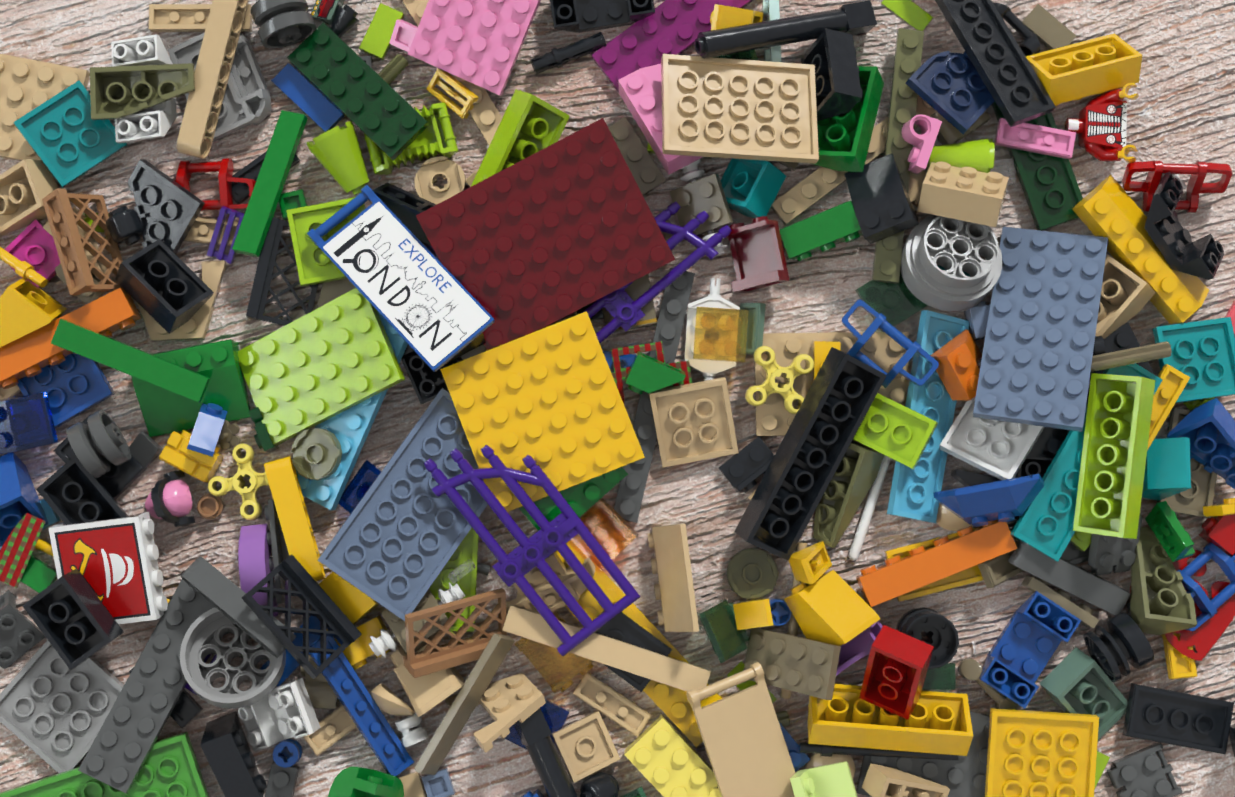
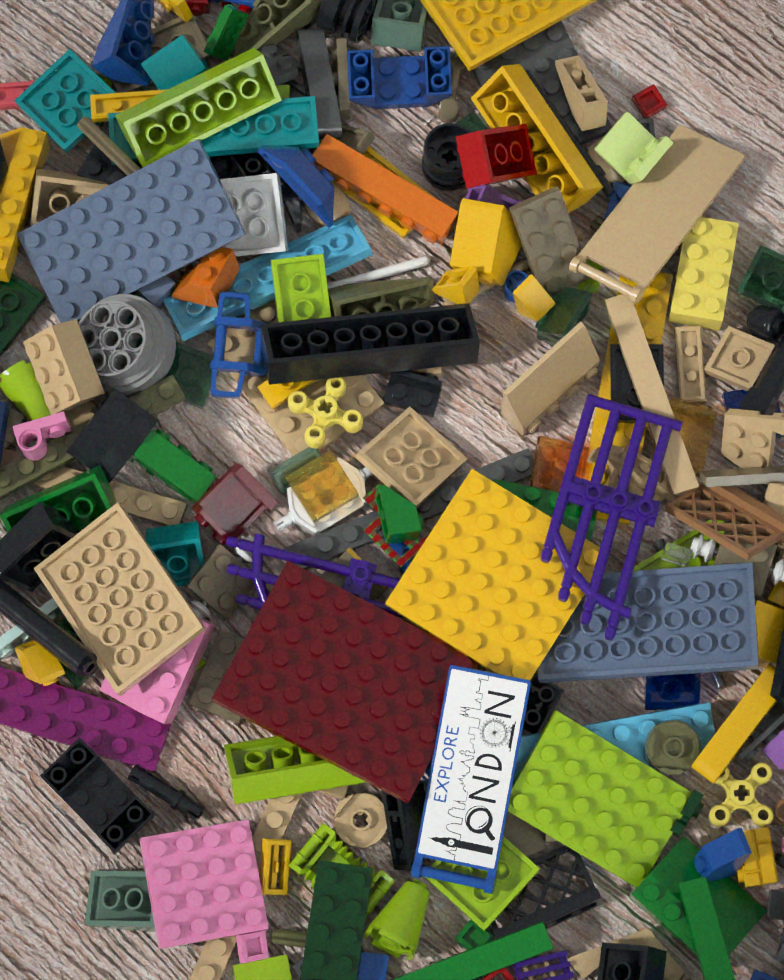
camera: 120 degrees left, 10 degrees down
olive tile [726,548,778,600] -> none

